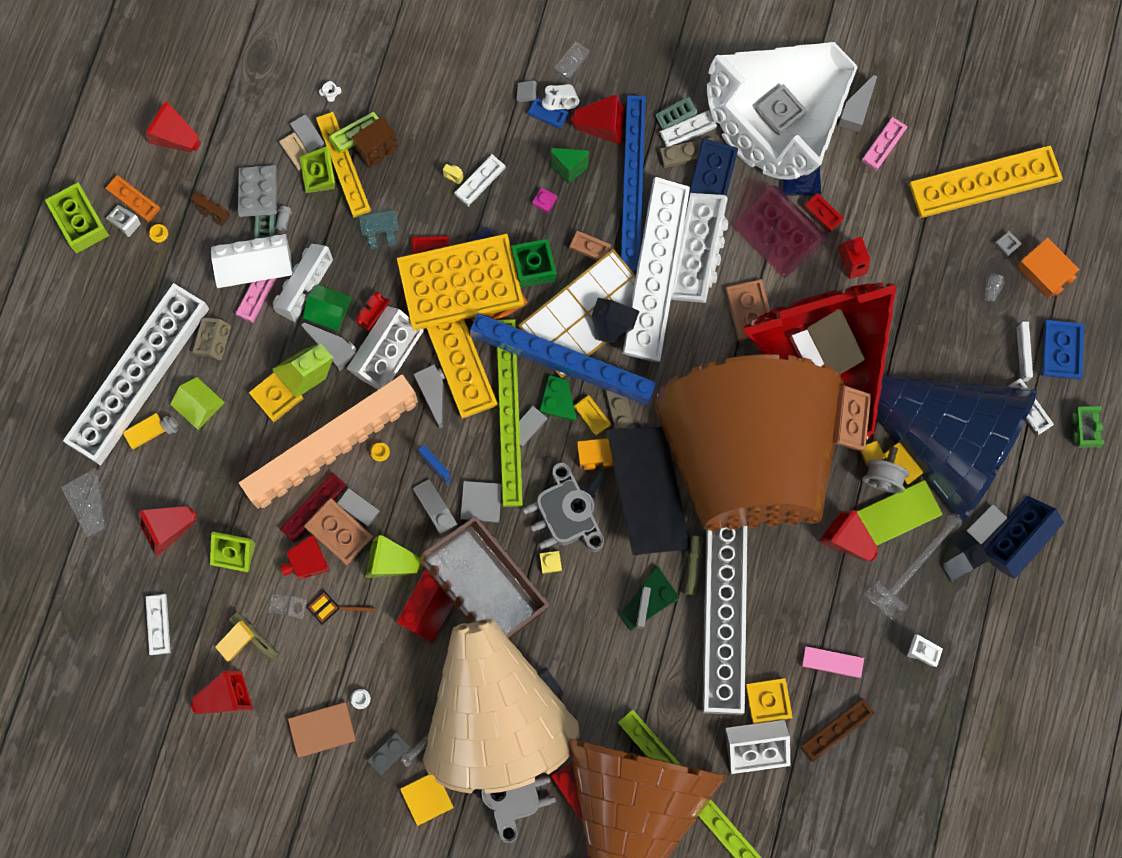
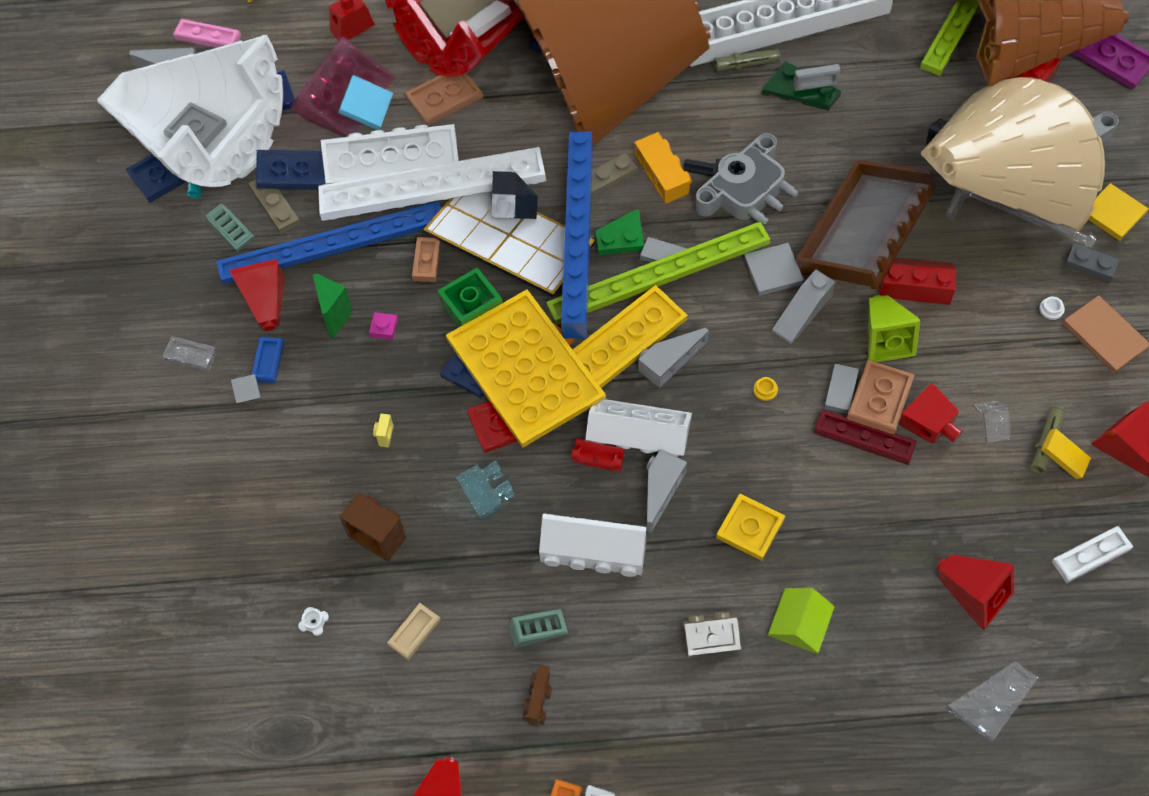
camera: 105 degrees left, 15 degrees down
white brick [63,283,209,466] -> none
yellow tile [122,413,165,450] -> none
yellow plate [149,224,168,243] -> none
light grey plate [161,416,178,434] -> none
lime slope [210,531,255,572] -> none
white slope [211,234,292,288] -> none
bright pink tile [235,278,276,323] -> none
light grey plate [238,165,277,217] -> none
light nougat brick [239,374,418,509] -> none
lime slope [273,344,333,398] -> none
light grey pin [275,206,292,231] -> none
light grey tile [290,114,326,153] -> none
lime slope [300,147,335,193] -> none
green slope [303,284,352,332] -> none
piece [306,590,376,625] -> none
yellow plate [316,112,371,218] -> none
lime plate [328,112,379,154] -> none
blue tile [418,445,451,485] -> none
white tile [454,154,506,206] -> none
light yellow plate [540,551,562,574] -> none
white piece [542,84,579,110] -> none
yellow tile [574,395,612,437] -> none
black piece [607,427,690,556] -> none
white tile [659,110,717,147] -> none
red plate [804,193,844,233] -> none
none -> medium azure tile [338,75,393,130]

